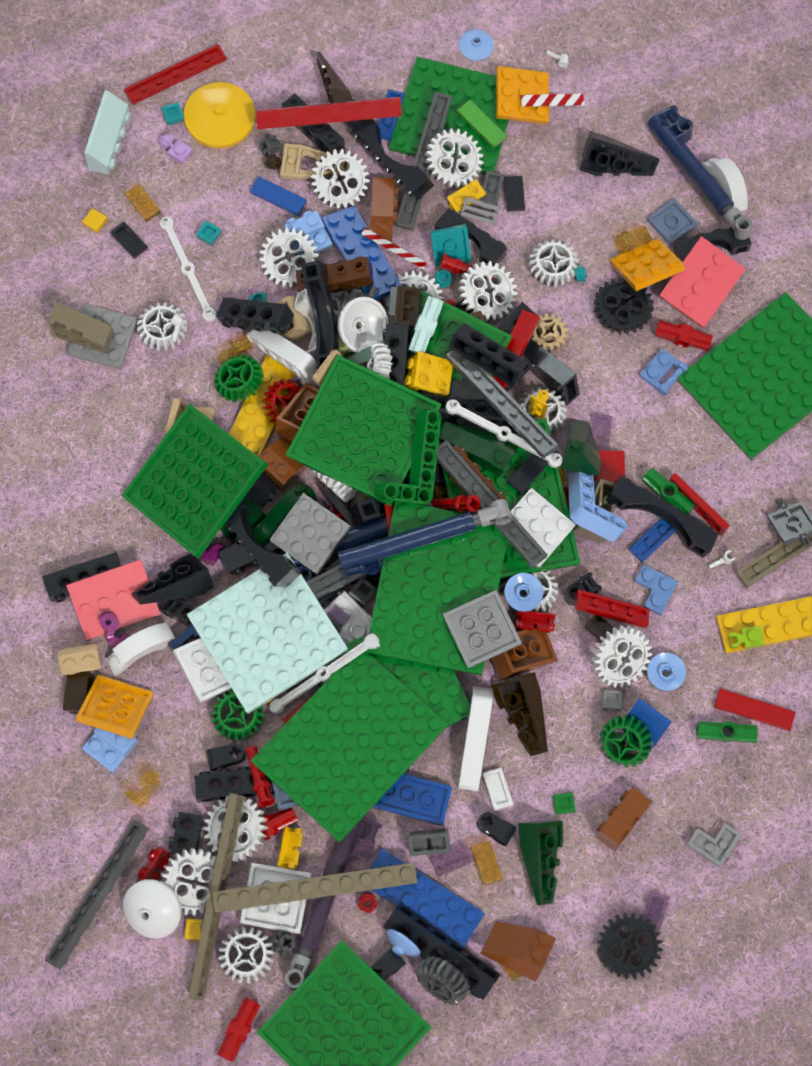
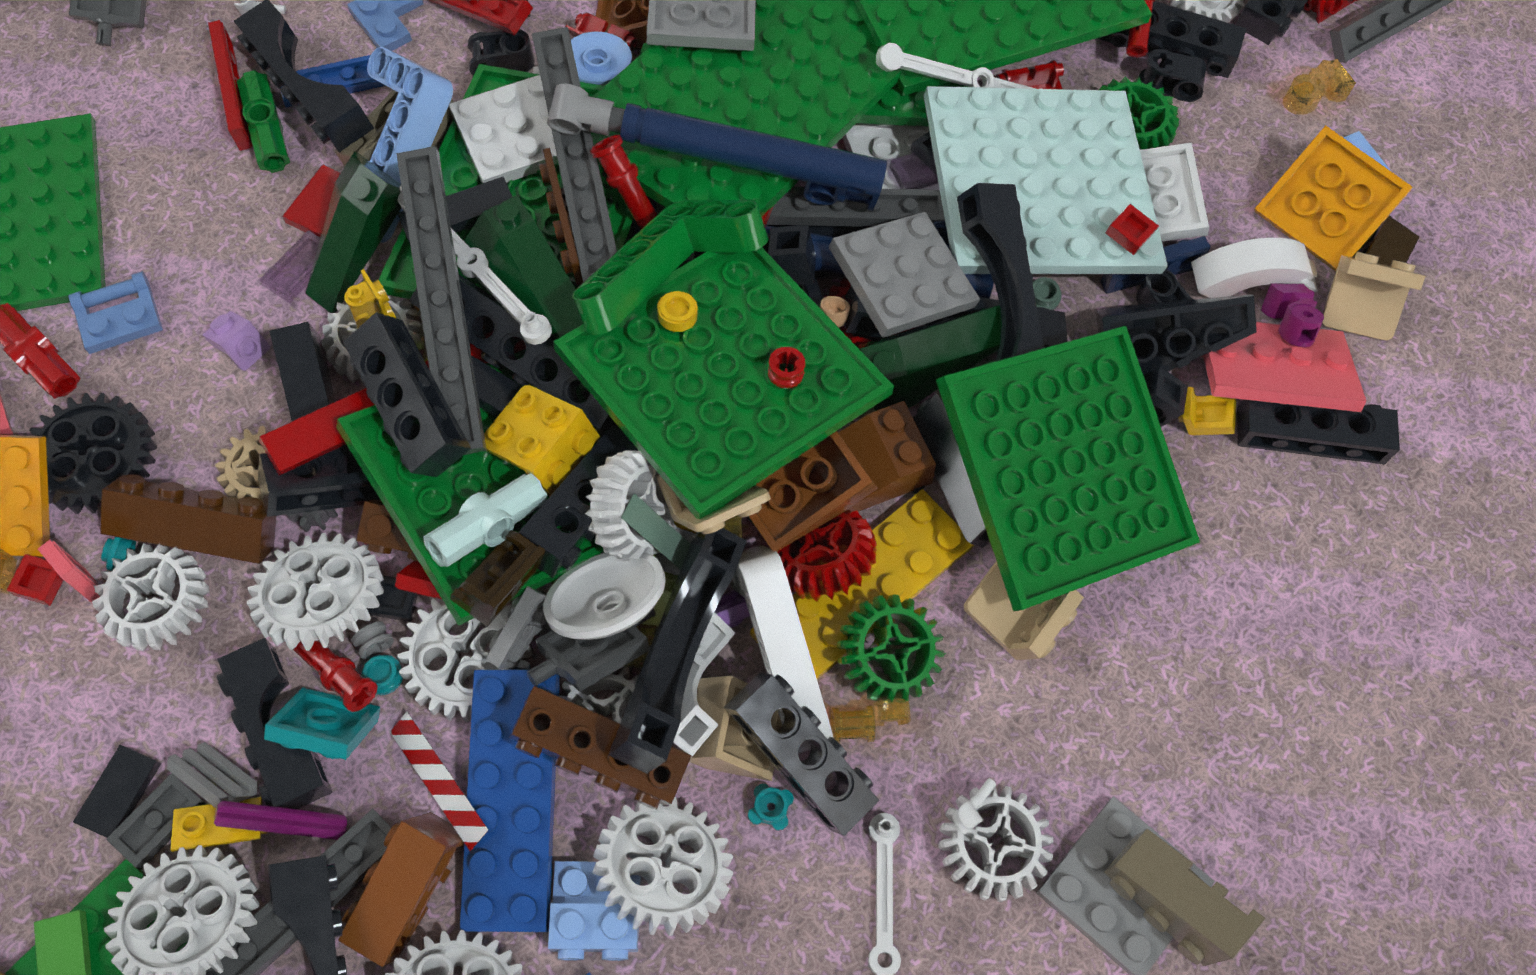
camera: 155 degrees left, 5 degrees down
none -> red plate [7,554,64,606]
none -> coral tile [38,540,101,603]
none -> reddish brown brick [100,475,276,564]
none -> lavender bracket [202,311,270,371]
none -> magenta axle [214,801,347,840]
none -> light grey bush [351,621,394,660]
none -> yellow tile [657,291,698,332]
none -> red bush [768,347,805,388]
none -> light nougat hinge [819,296,850,328]
none -> red plate [1105,204,1159,255]
none -> black brick [1144,367,1188,427]
none -> yellow bracket [1178,387,1236,435]

